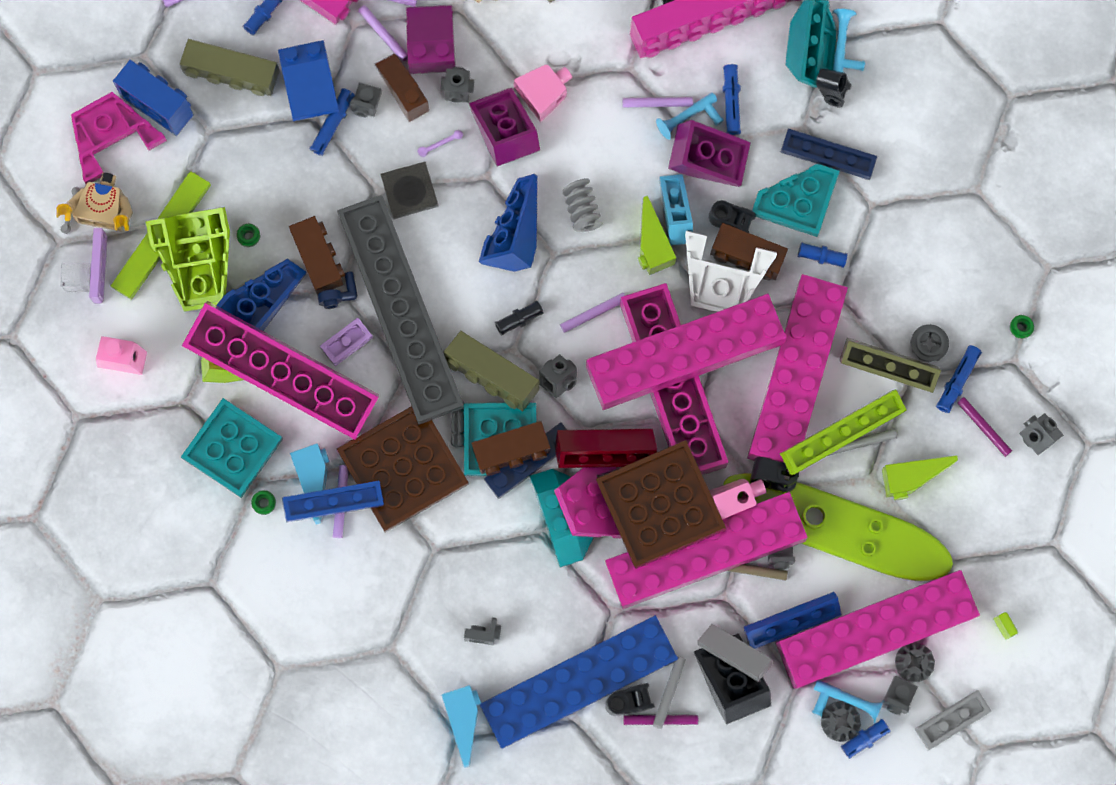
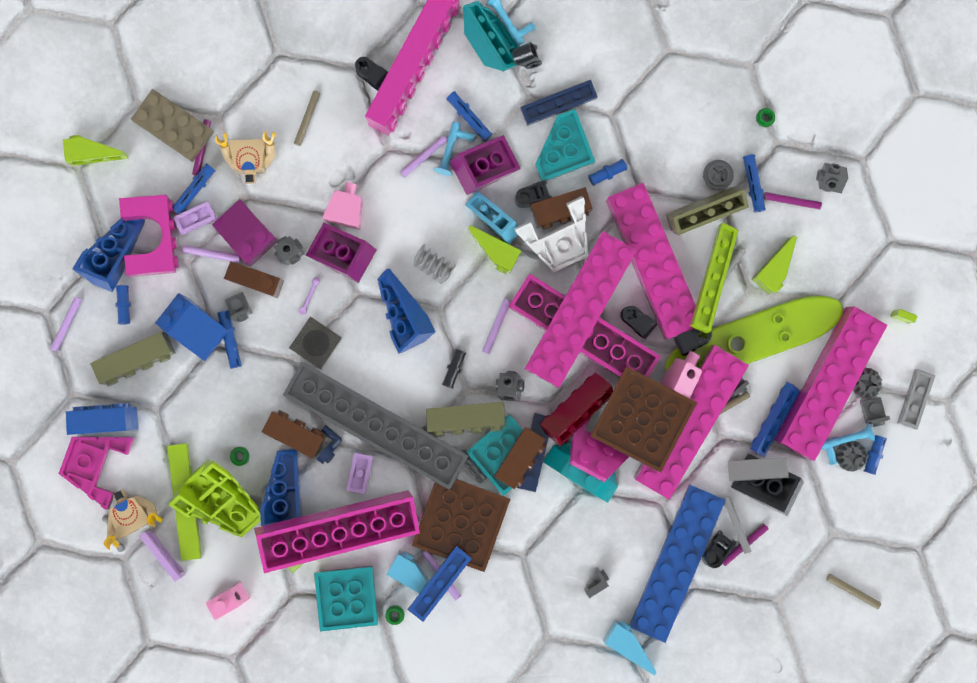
camera: 40 degrees left, 10 degrees up
none -> black piece [620,306,658,340]

